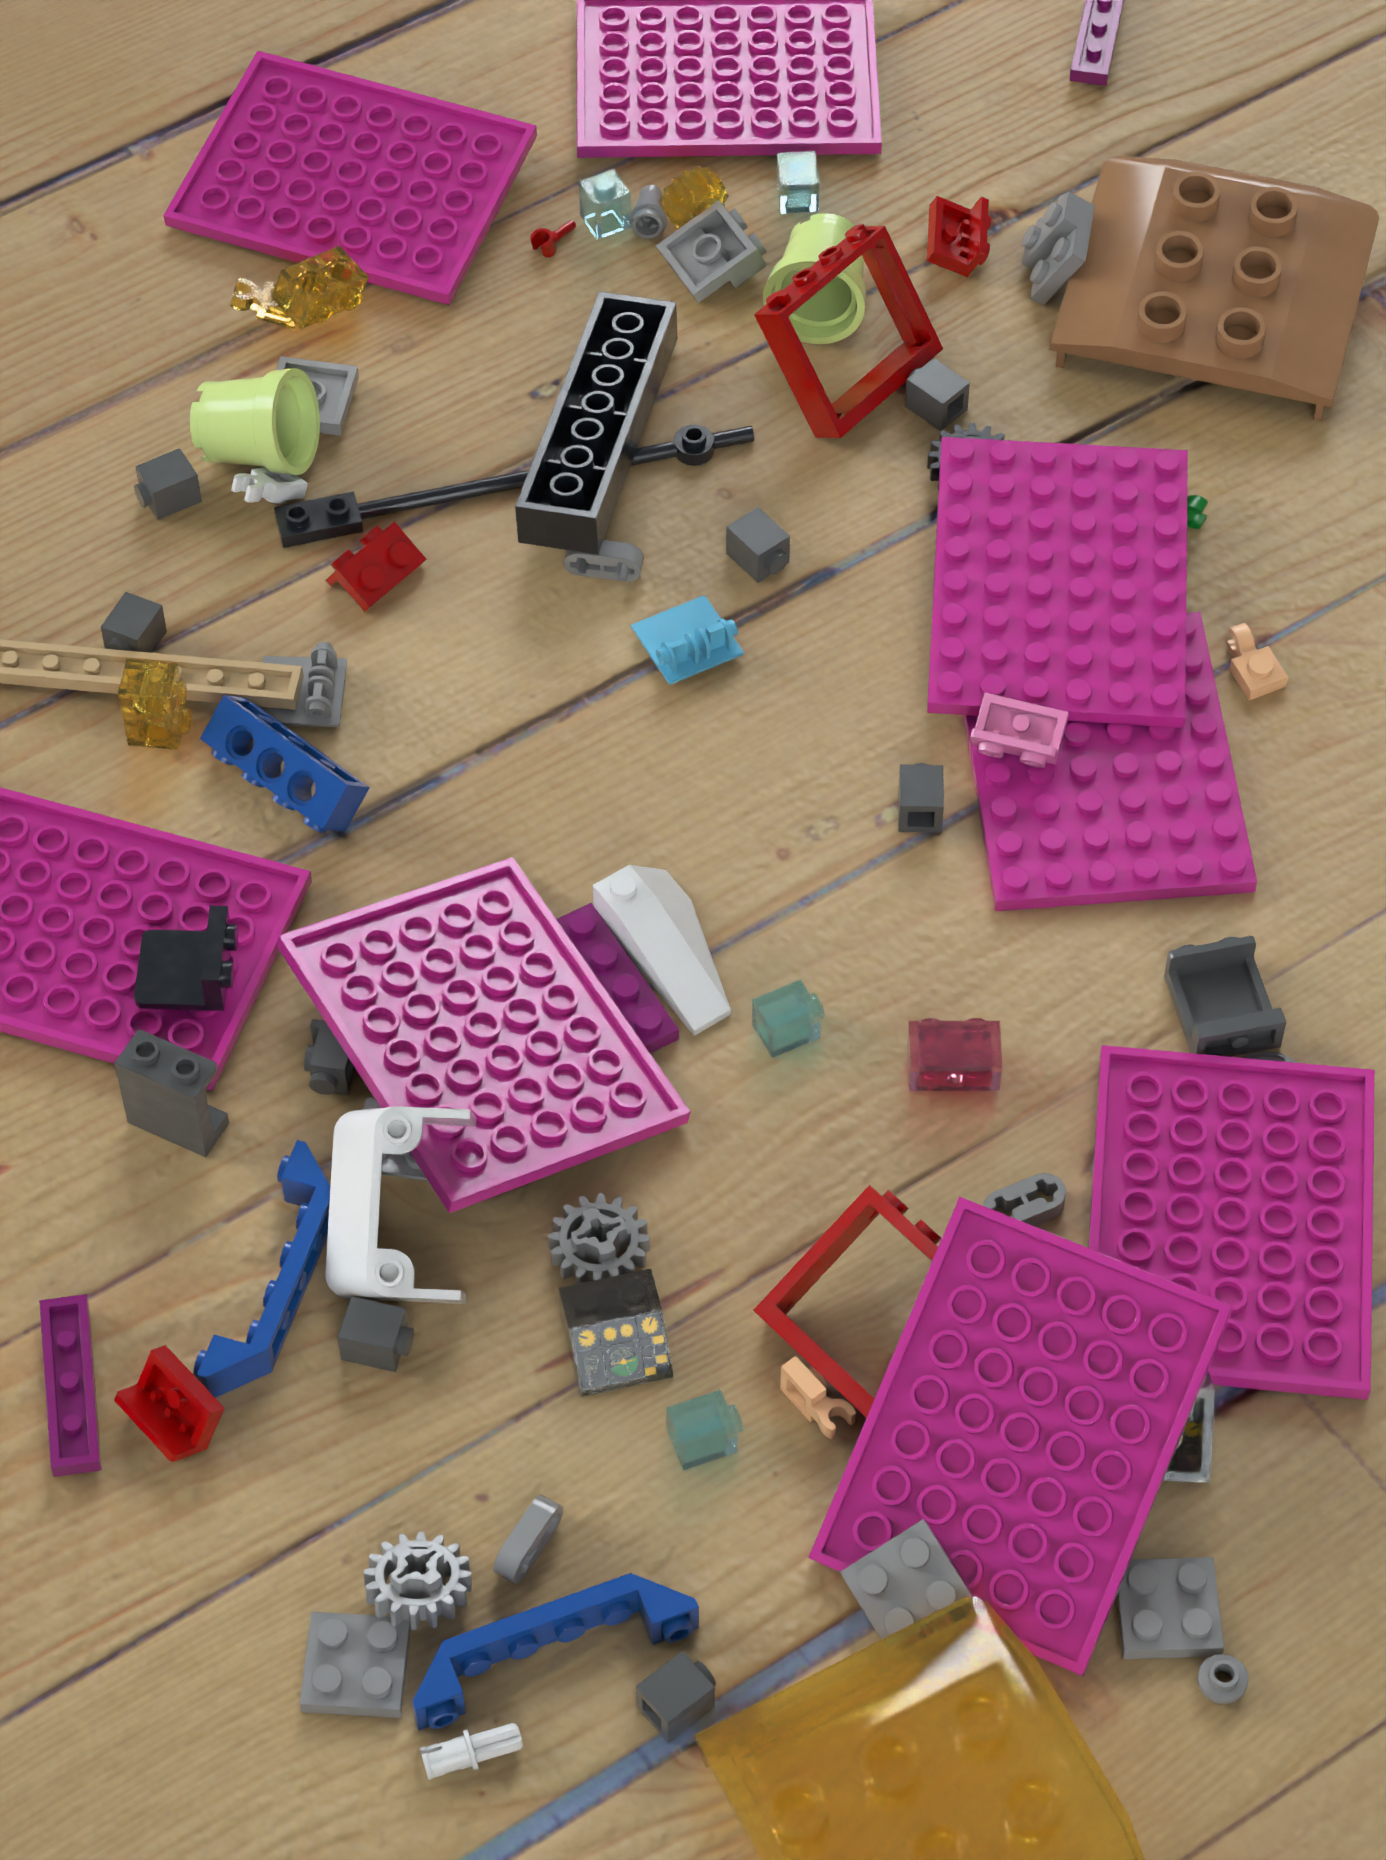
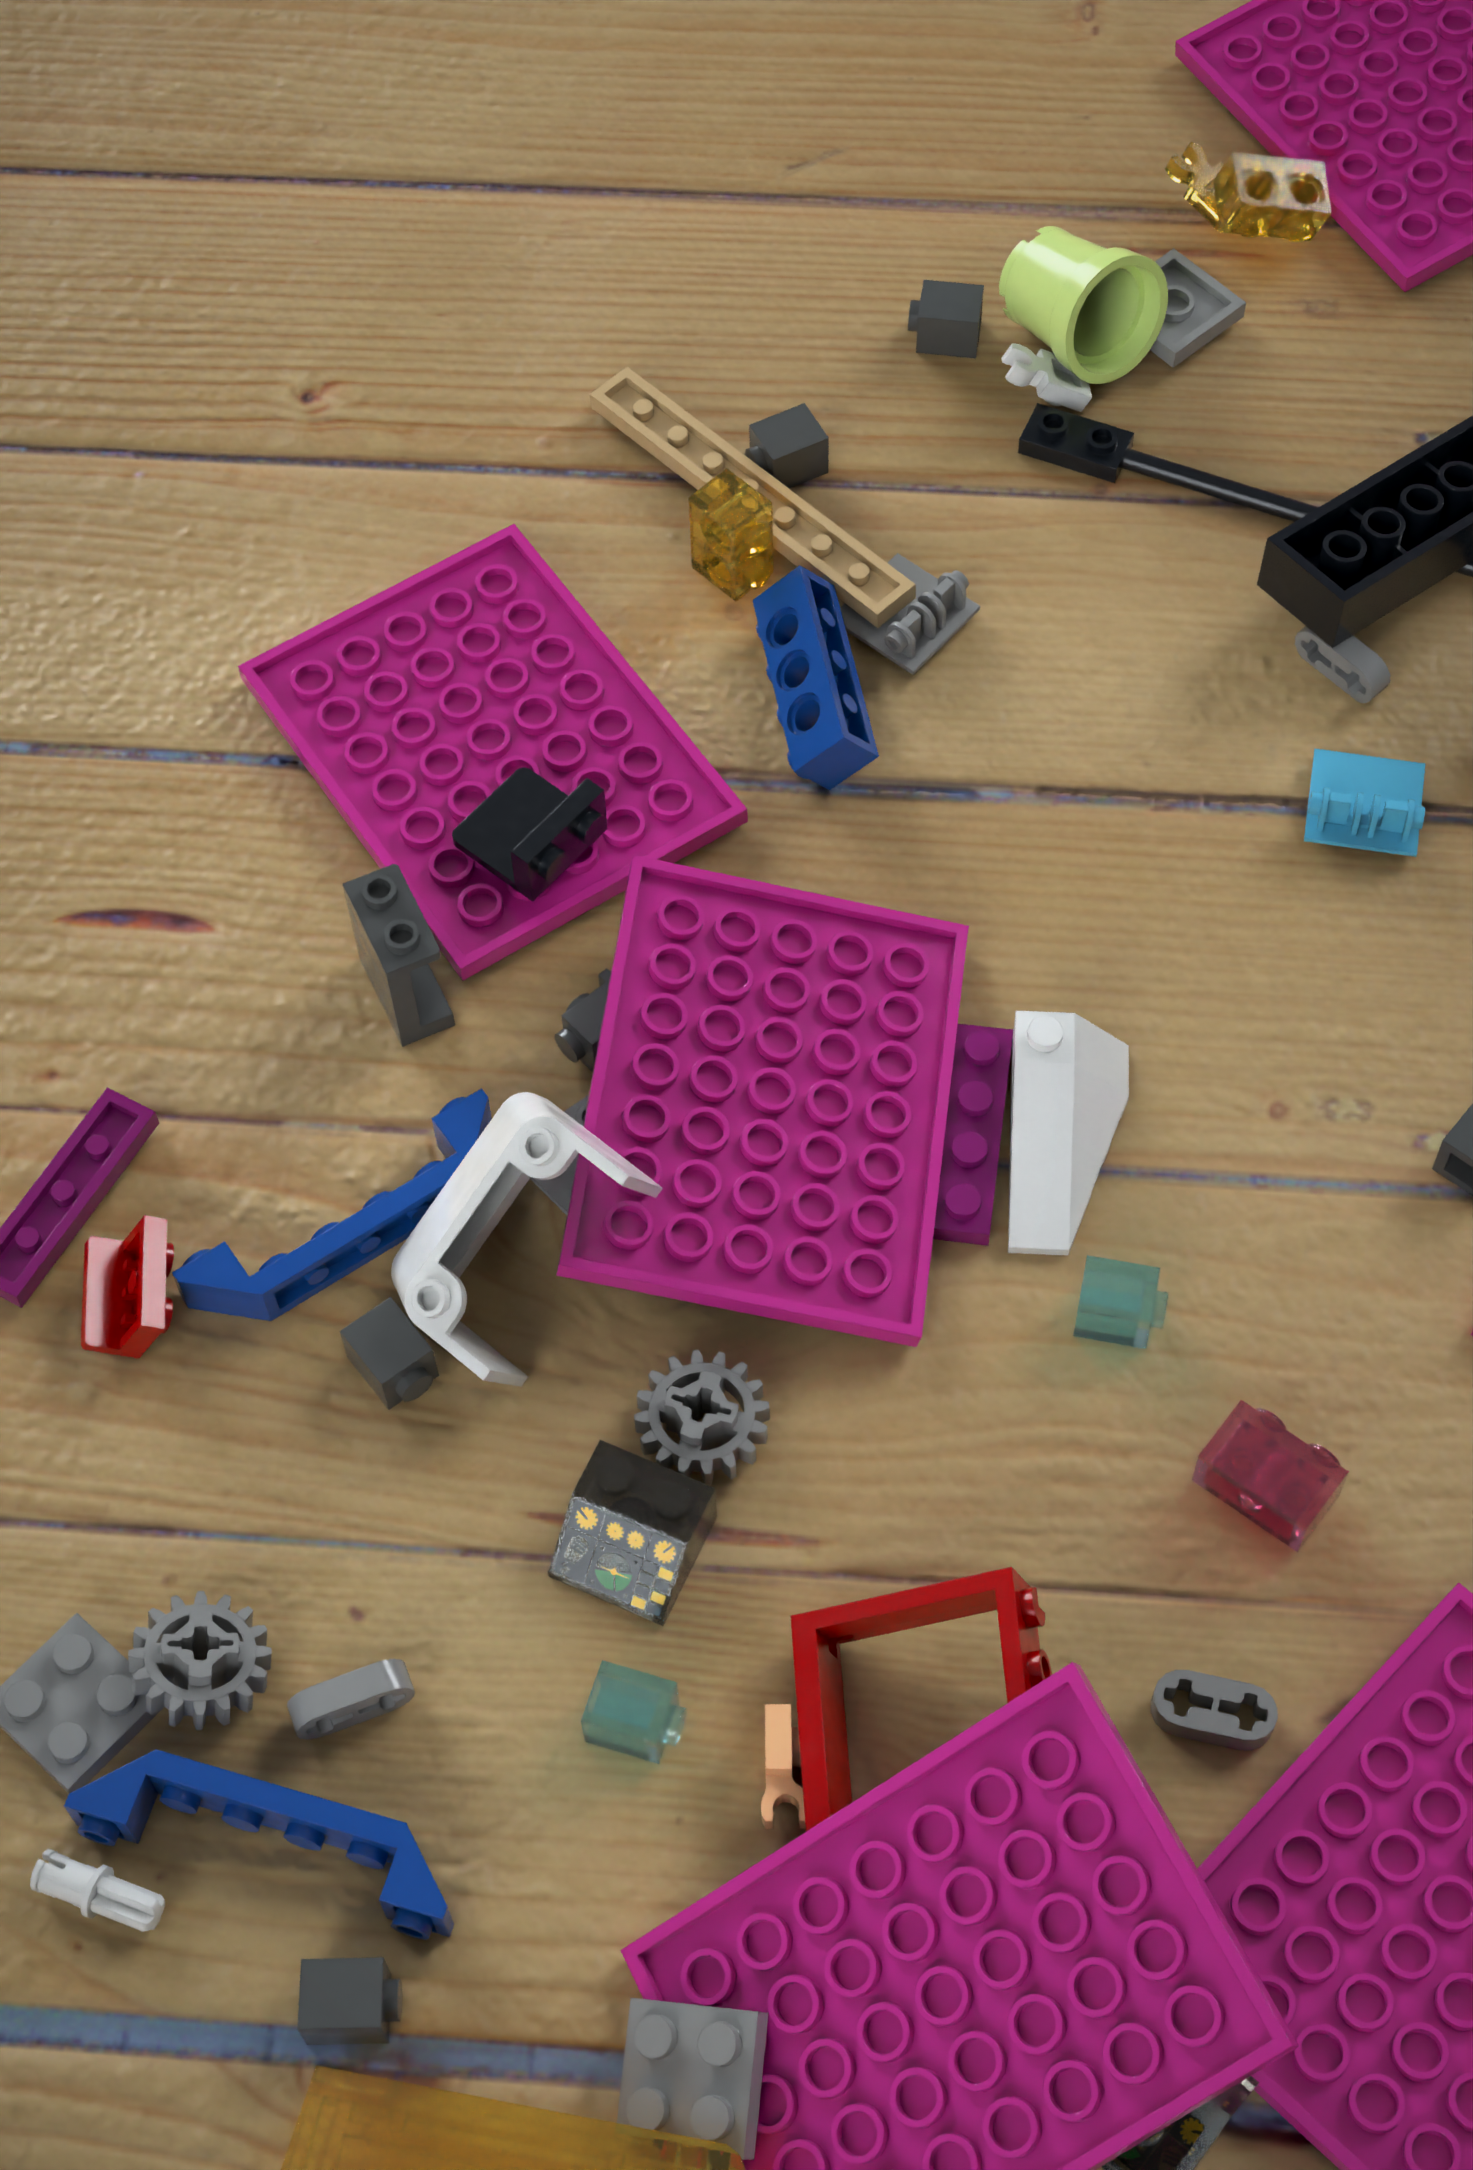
camera: 40 degrees right, 5 degrees up
red bracket [325,521,427,612] -> none

